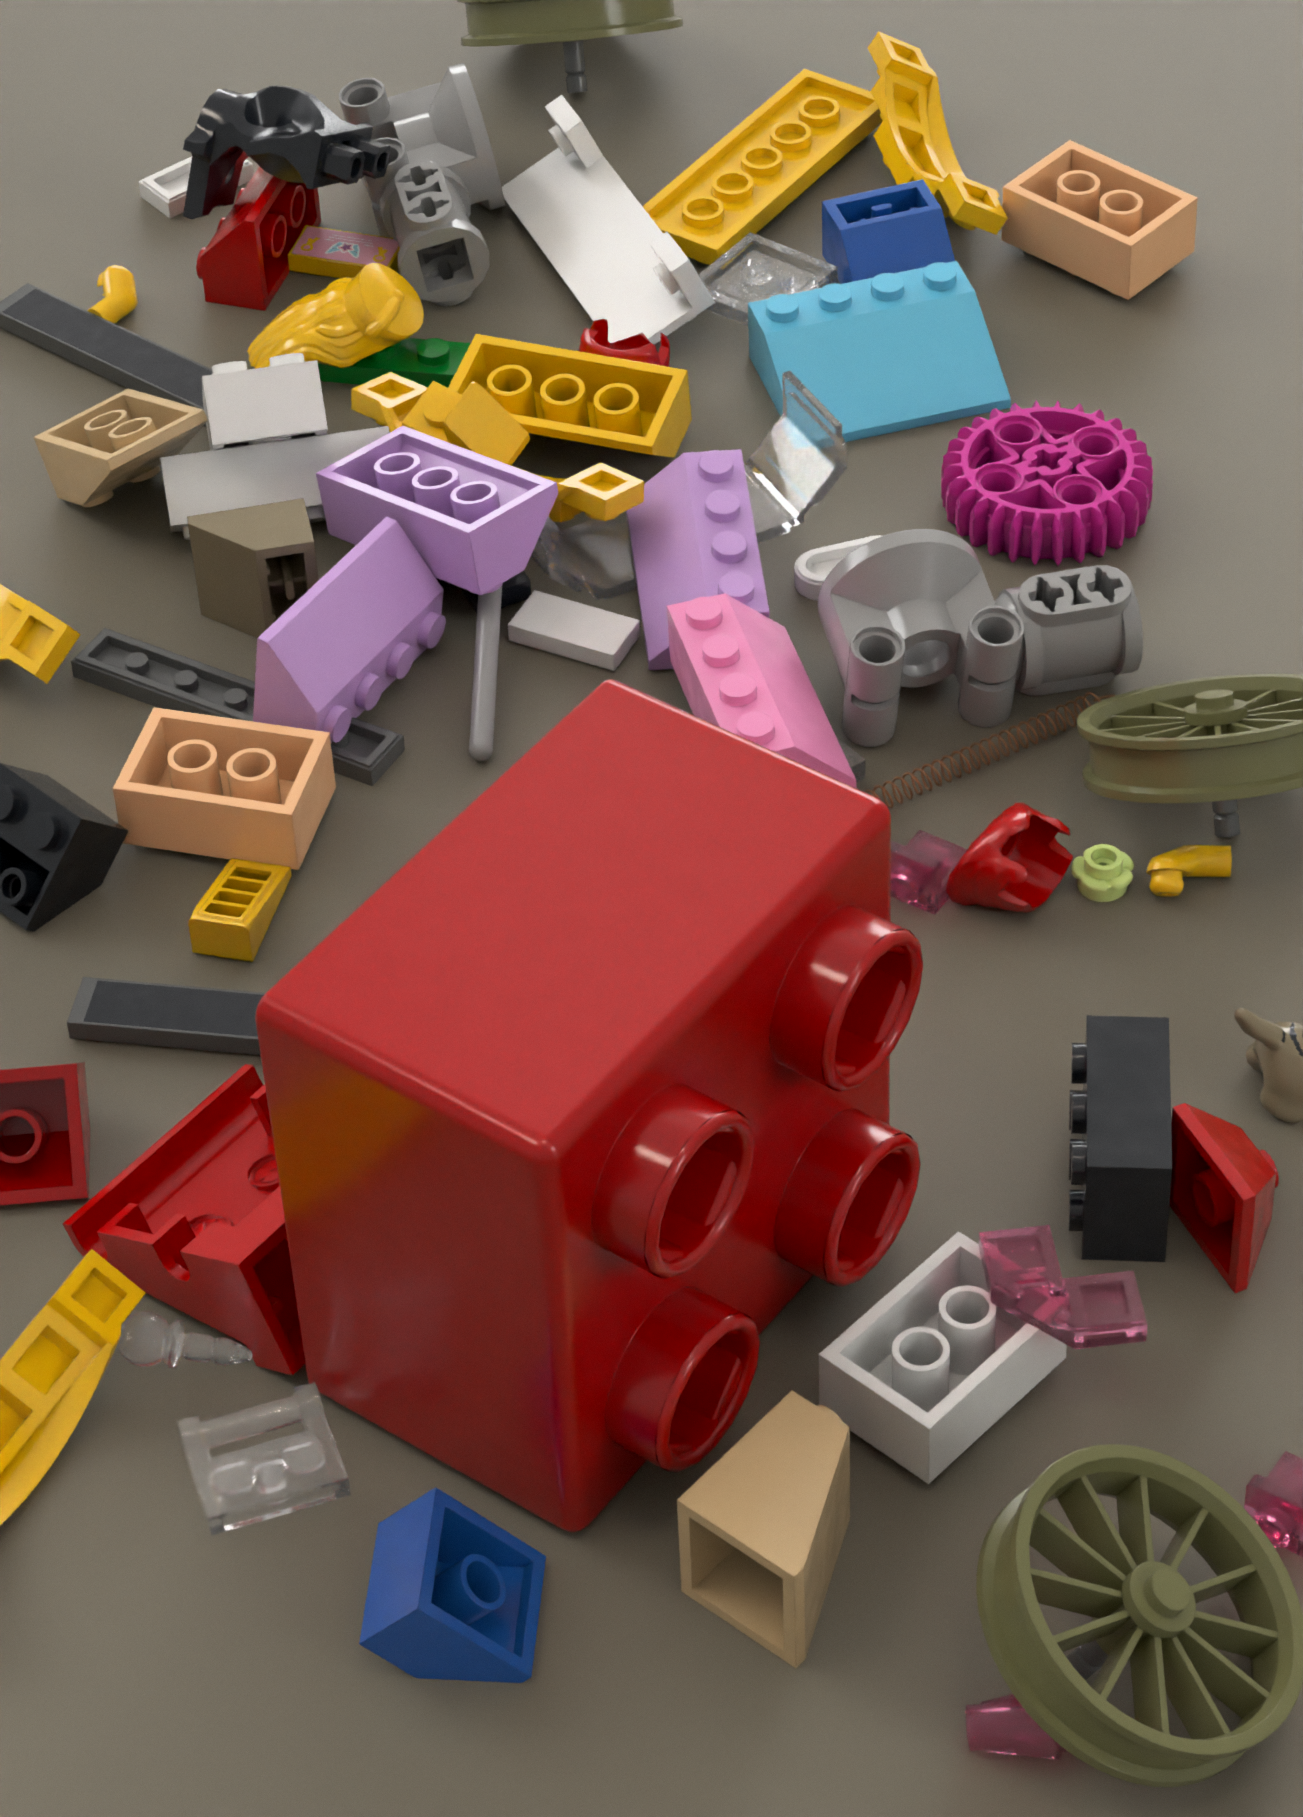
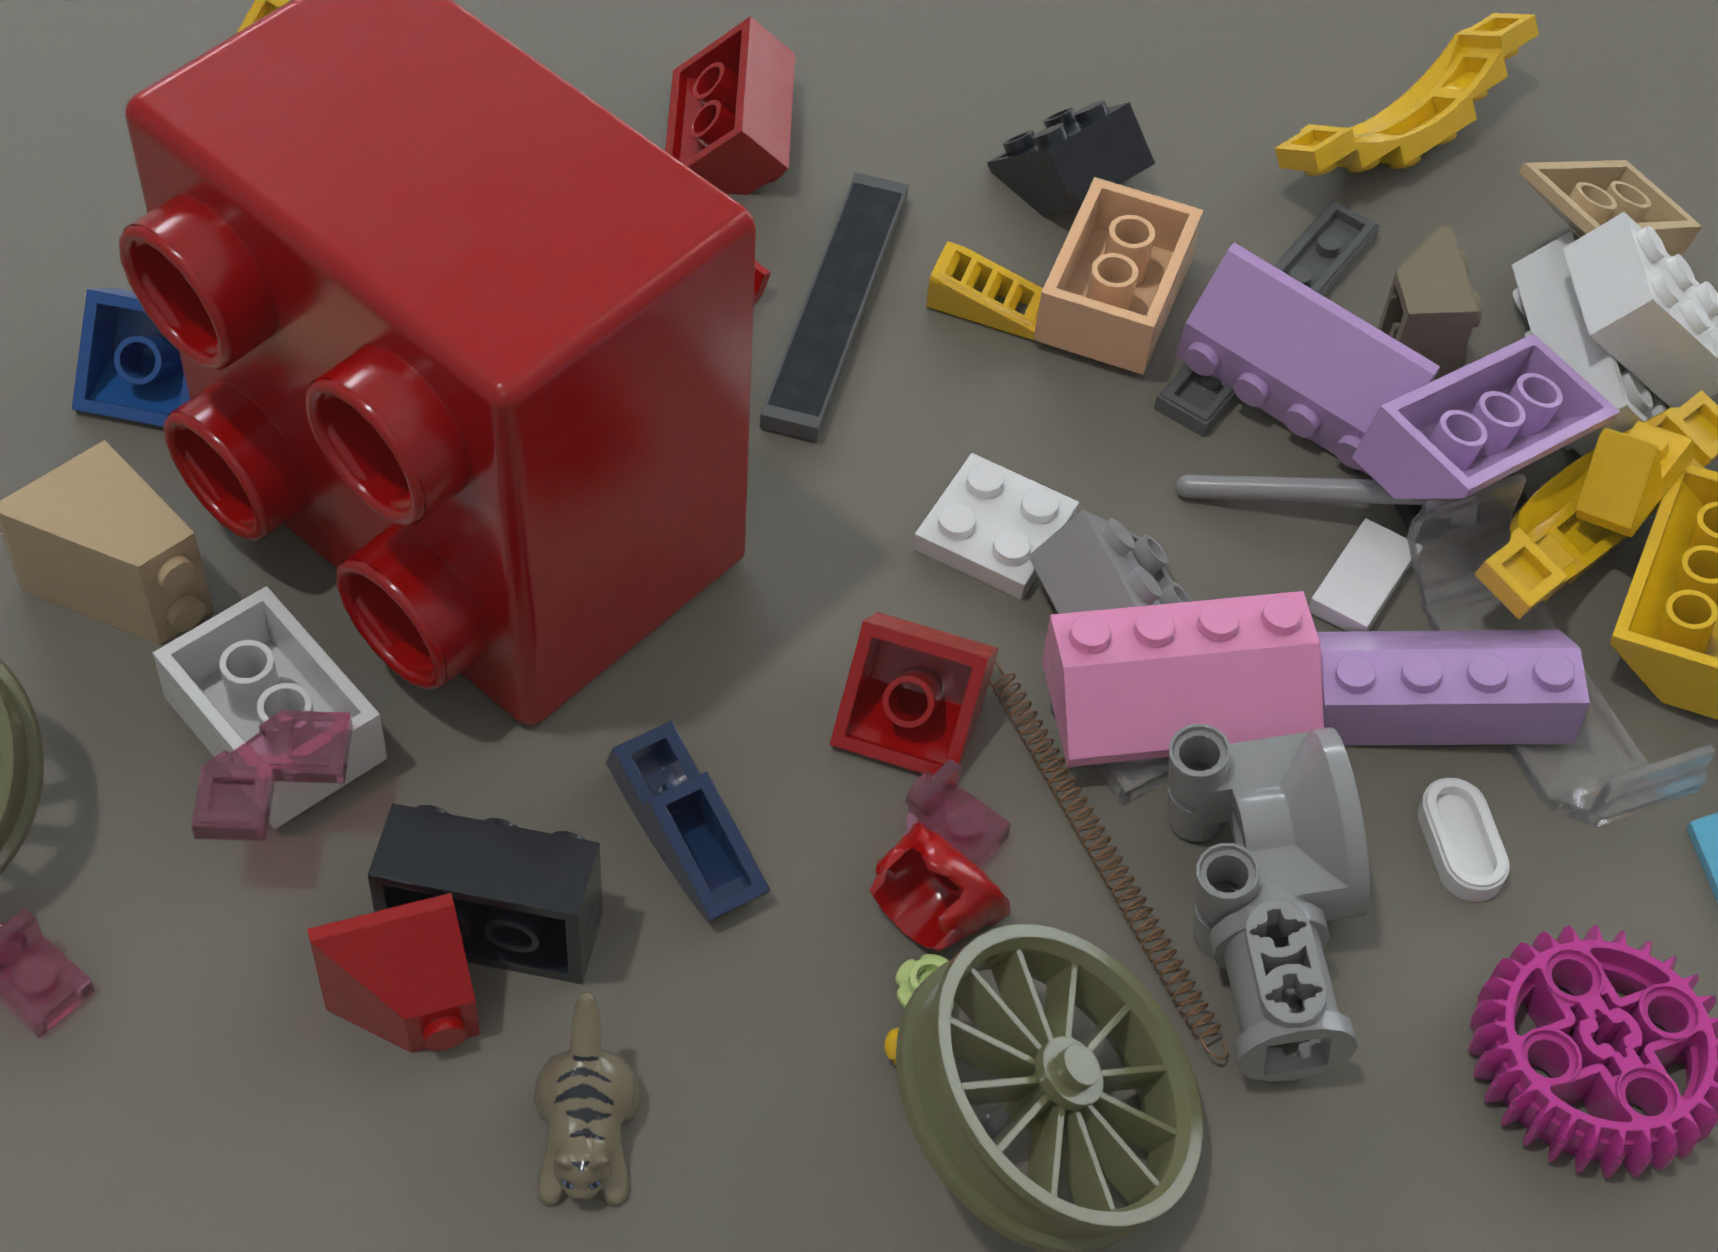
camera: 90 degrees right, 10 degrees up
none -> dark blue slope [606,720,770,923]

